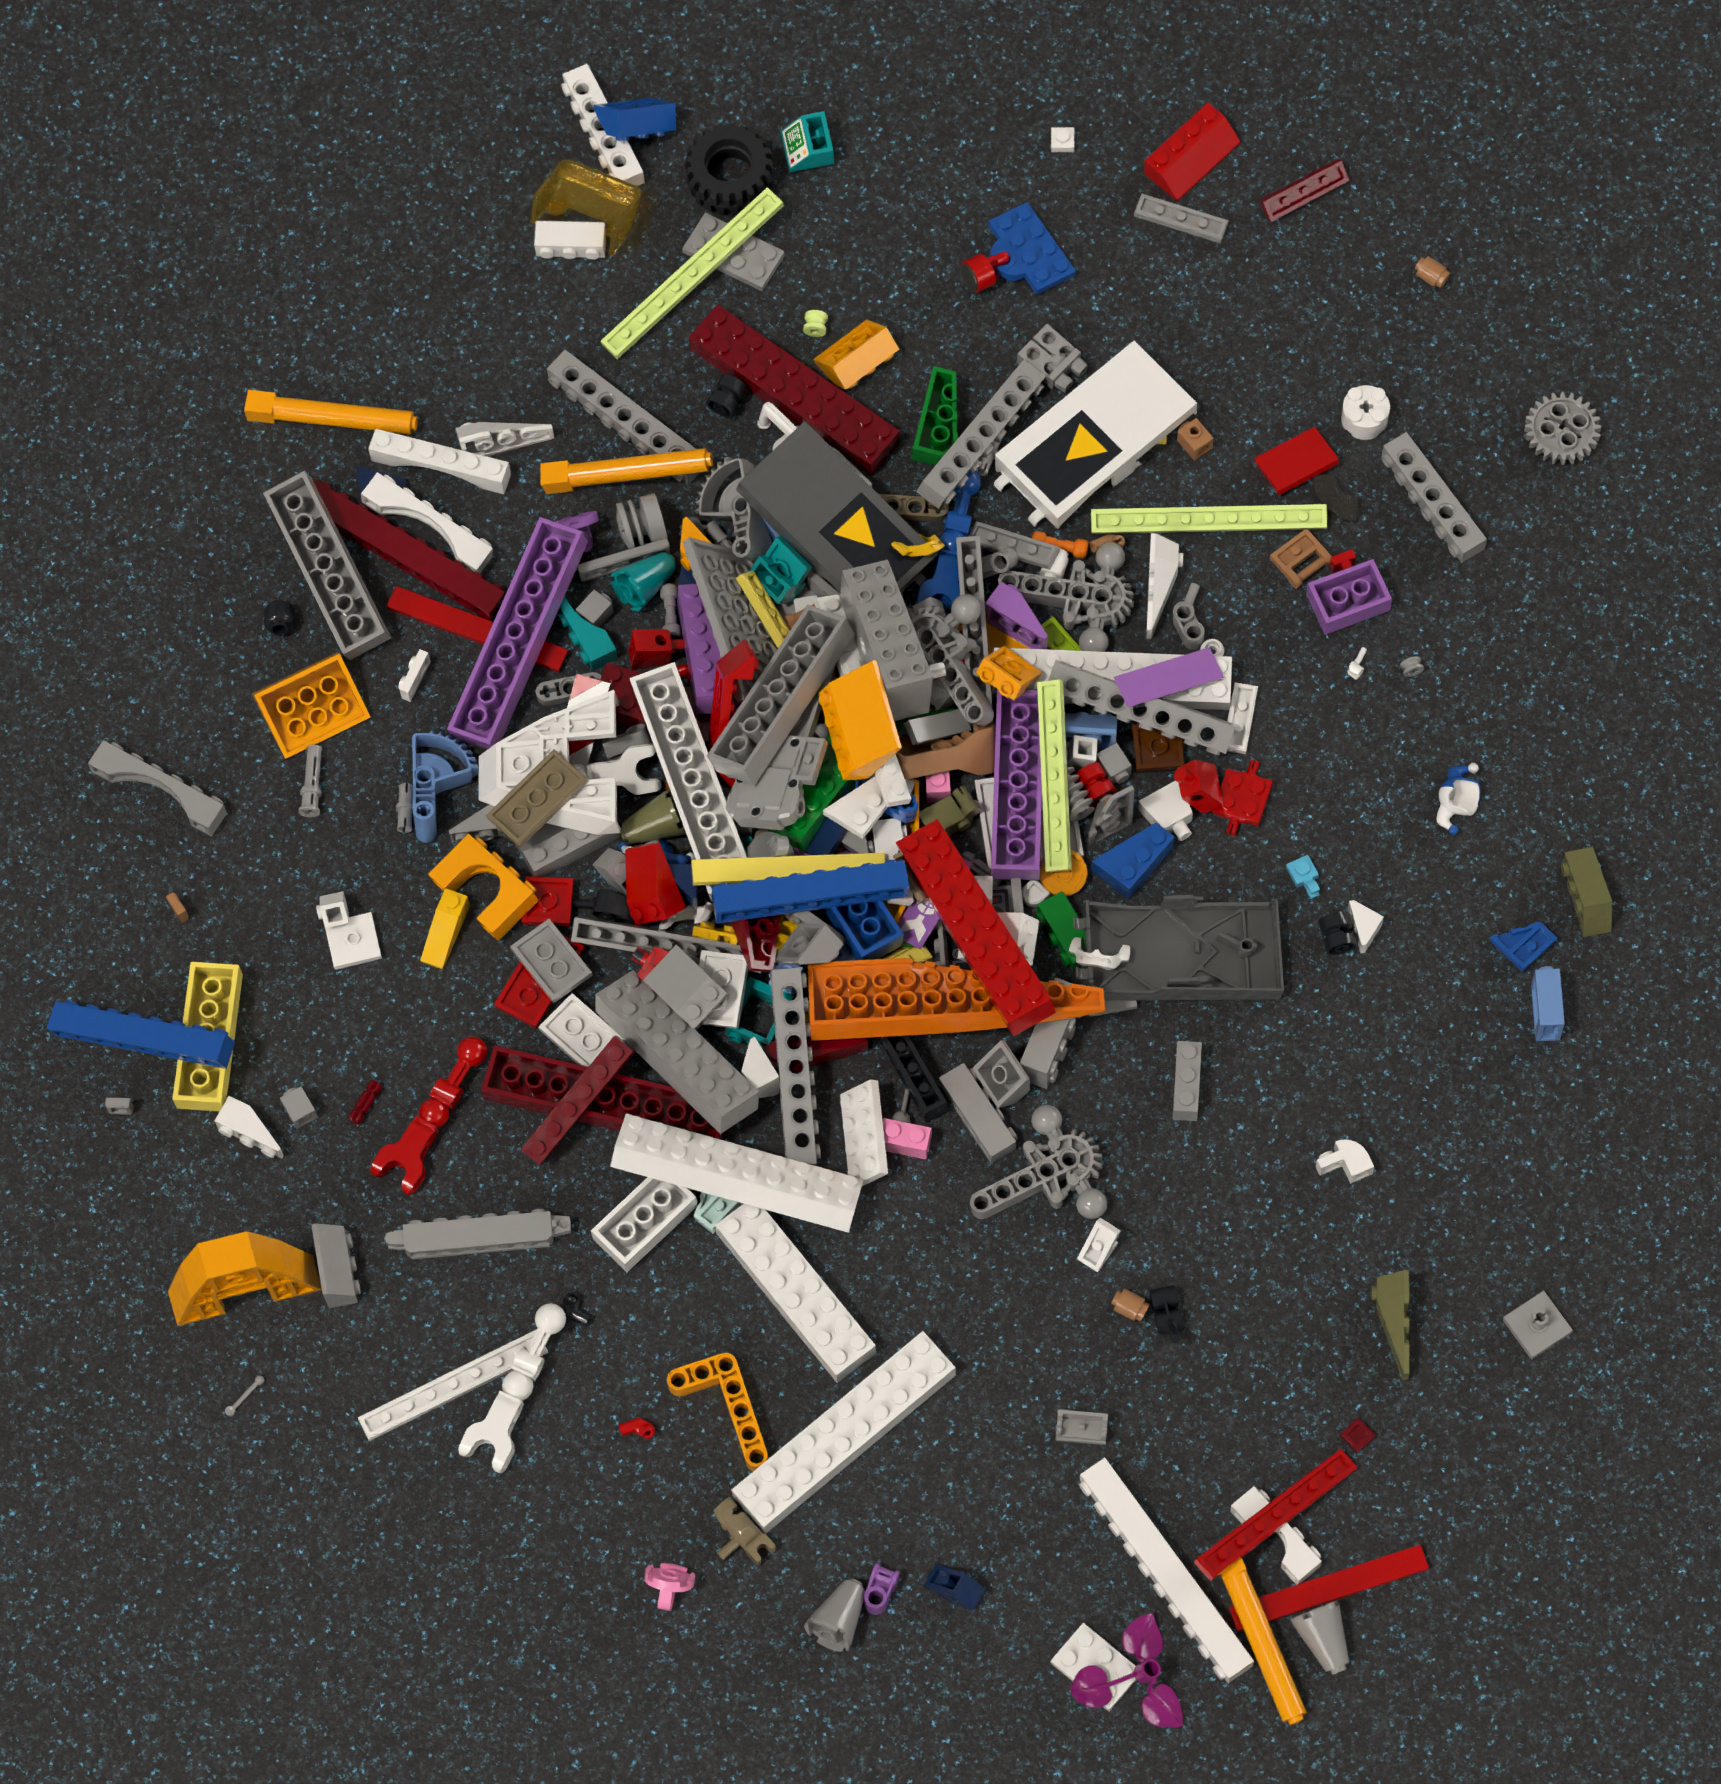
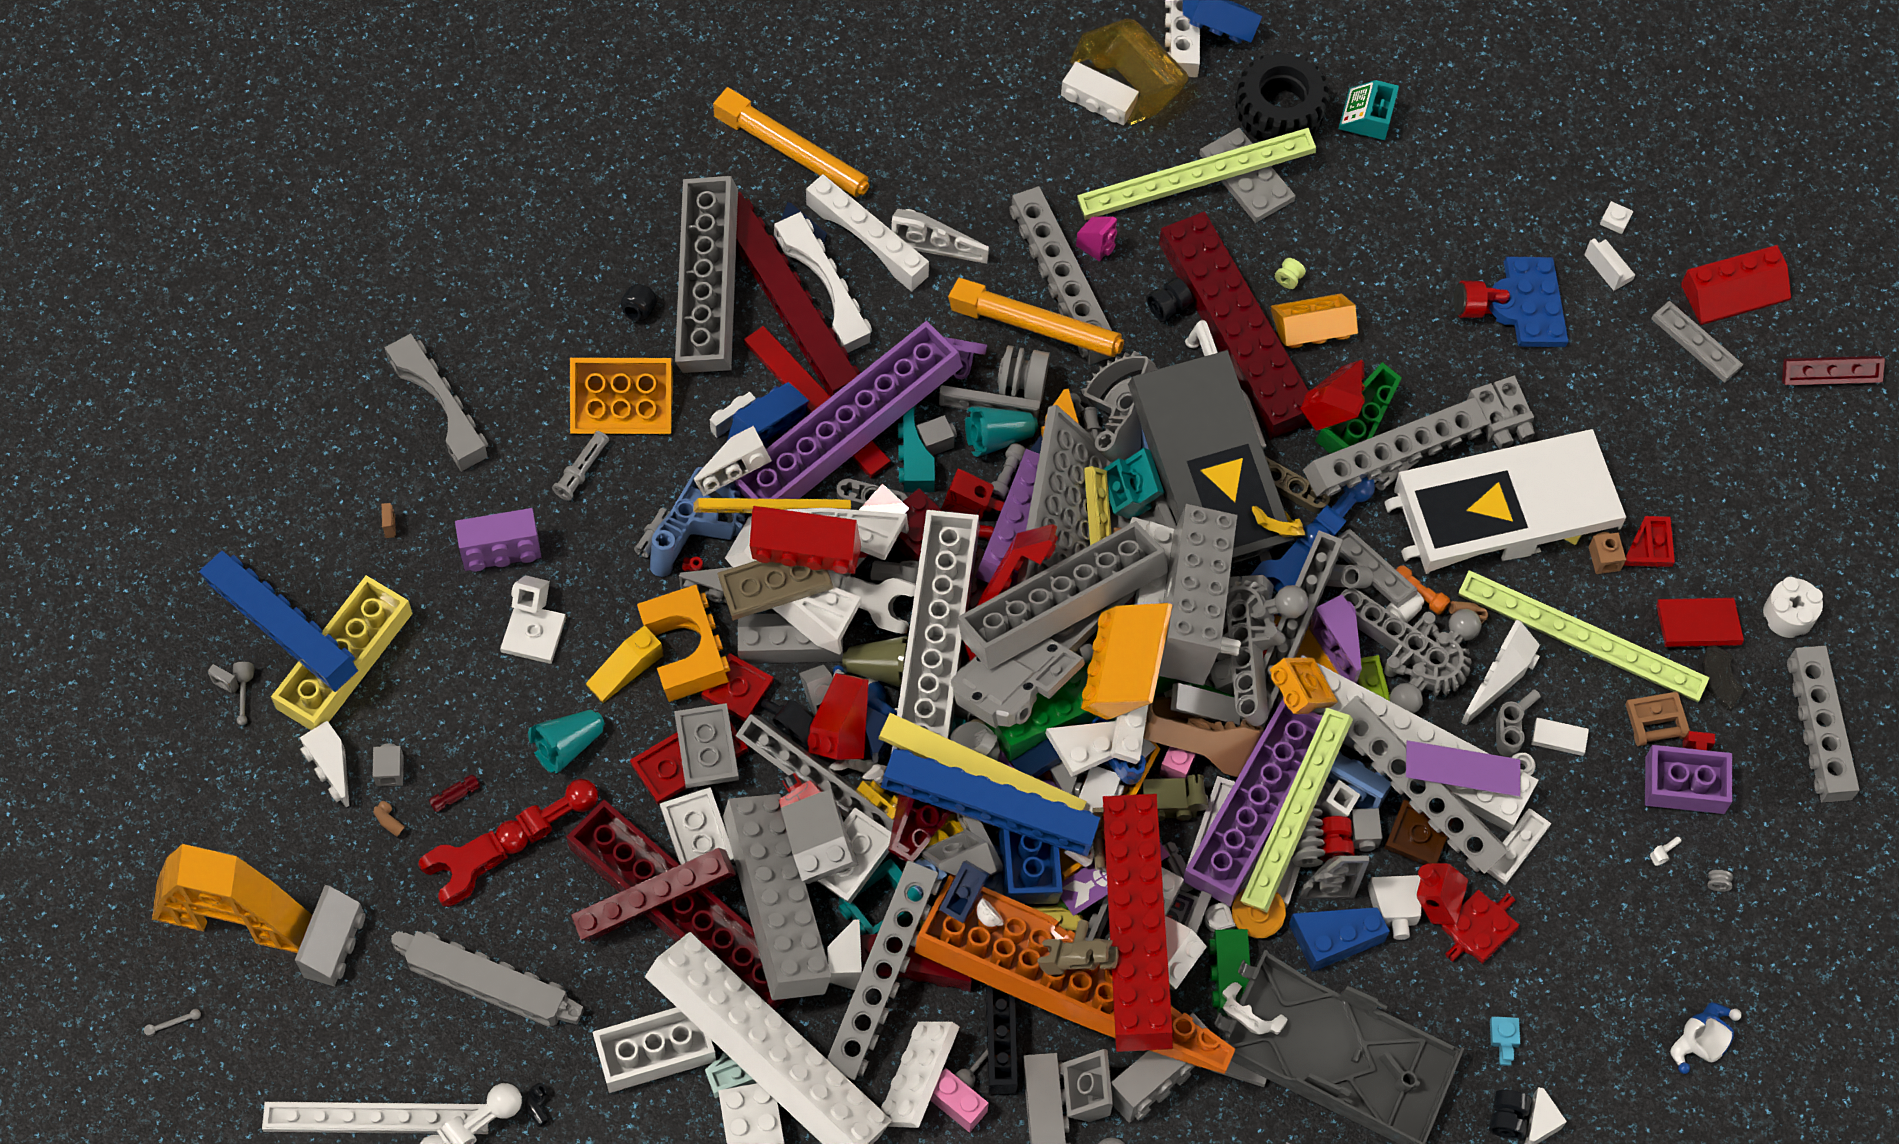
camera: 20 degrees right, 5 degrees down
none -> light grey hinge [233,662,254,725]
none -> medium nougat arm [373,801,405,837]
none -> medium lavender brick [455,508,542,571]
none -> teal cone [528,710,604,773]
none -> red arm [682,557,703,572]
none -> yellow tile [693,498,851,513]
none -> white slope [694,426,772,496]
none -> blue wedge [727,382,809,448]
none -> red slope [749,506,861,574]
none -> dark blue slope [939,860,990,923]
none -> white animal [977,898,1004,927]
none -> dark tan piece [1038,920,1119,975]
none -> dark pink slope [1076,217,1117,261]
none -> red wedge [1300,359,1365,431]
none -> white tile [1531,718,1589,756]
none -> white panel [1585,238,1635,291]
none -> red wing [1623,516,1675,567]

